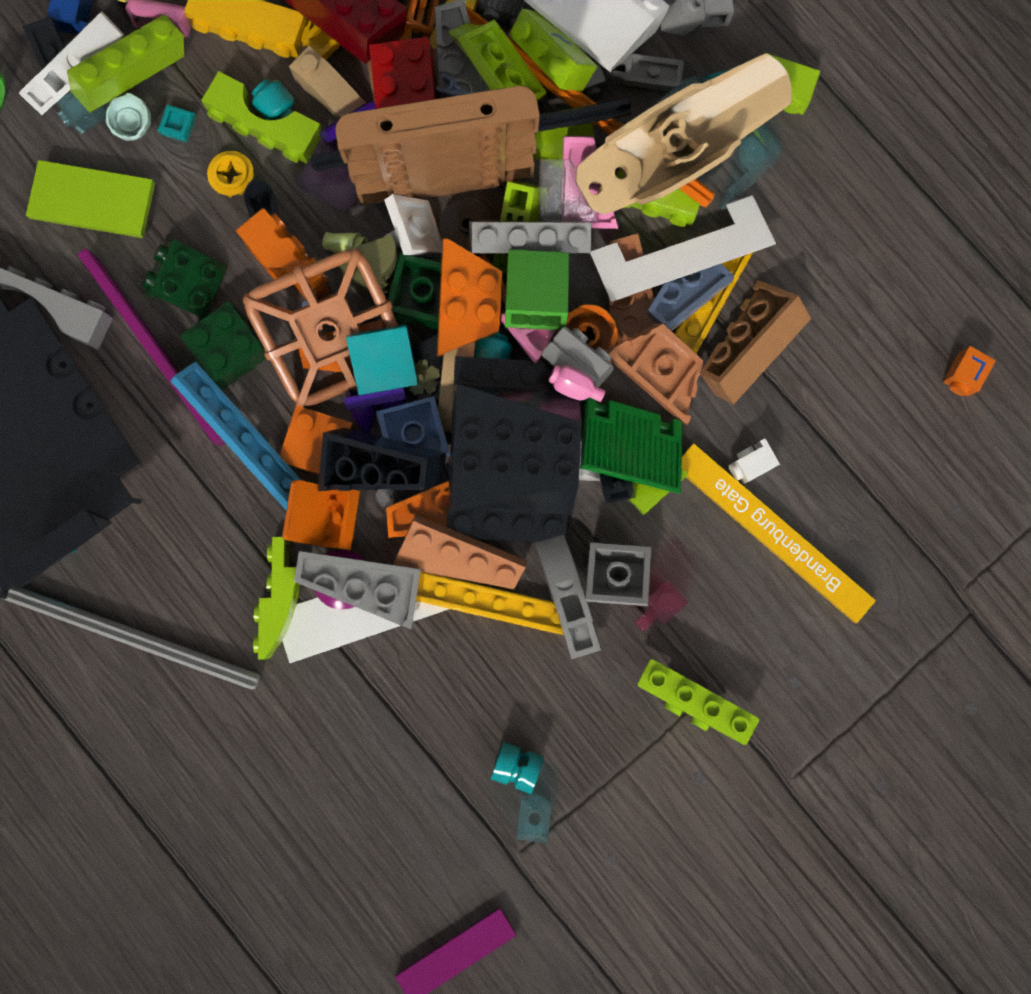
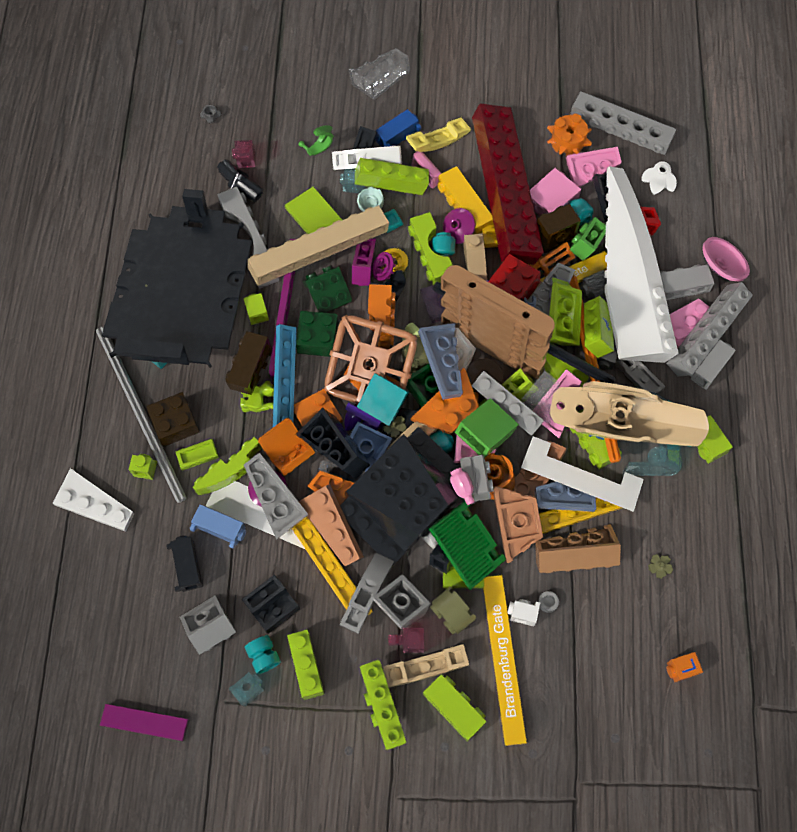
camera: 45 degrees right, 15 degrees down
none -> white wing [53,468,134,532]
none -> lime brick [128,454,158,480]
none -> dark brown brick [146,392,200,447]
none -> black brick [166,536,203,592]
none -> lime tile [175,439,219,471]
none -> light grey slope [180,596,236,655]
none -> medium blue brick [190,505,246,548]
none -> dark brown wedge [225,331,272,395]
none -> lime animal [240,381,274,412]
none -> black slope [242,575,300,634]
none -> lime brick [243,293,269,325]
none -> tan brick [248,206,389,286]
none -> lime brick [287,630,324,700]
none -> magenta slope [352,238,376,286]
none -> magenta gear [372,252,396,282]
none -> tan slope [383,644,469,688]
none -> sand blue wing [418,323,463,400]
none -> lime brick [423,674,486,741]
none -> olive brick [430,587,477,635]
none -> magenta dish [443,208,475,244]
none -> light grey tile [538,591,559,613]
none -> olive plant [648,554,673,579]

